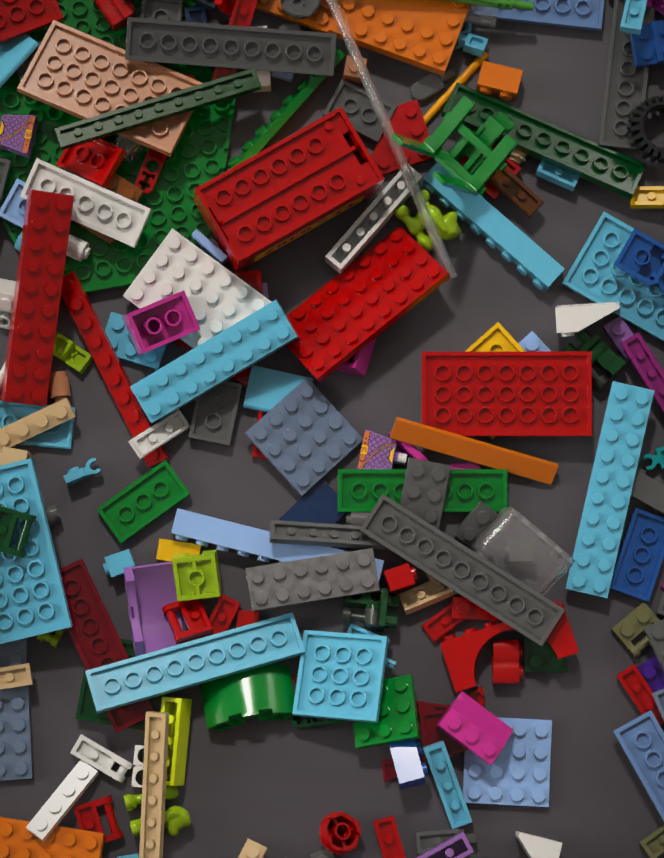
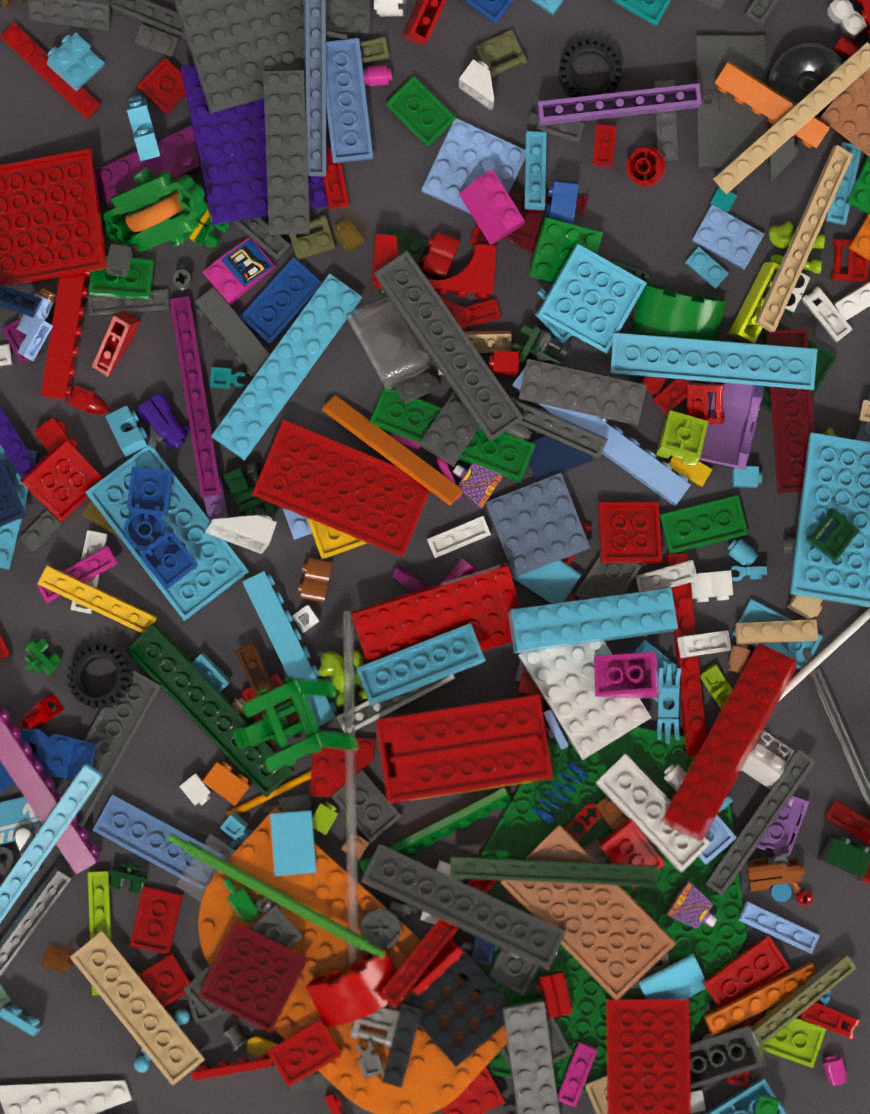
camera: 160 degrees left, 5 degrees up
none -> white brick [179,773,212,806]
none -> medium azure tile [270,811,316,876]
none -> white slope [292,605,320,633]
none -> dark orange brick [297,558,333,603]
none -> lime brick [312,802,339,835]
none -> clear yellow brick [333,220,364,254]
none -> medium azure plate [356,623,485,707]
none -> dark pink brick [363,64,392,87]
none -> green plate [385,76,456,148]
none -> magenta arm [392,567,427,593]
none -> white plate [427,516,491,558]
none -> blue piece [531,761,589,824]
none -> red plate [597,502,662,563]
none -> medium azure piece [657,664,681,744]
none -> white plate [677,630,732,658]
none -> medium azure plate [685,247,729,289]
none -> white brick [691,571,733,603]
none -> light blue plate [692,205,764,270]
none -> teal tile [709,187,737,213]
none -> medium azure brick [727,538,758,567]

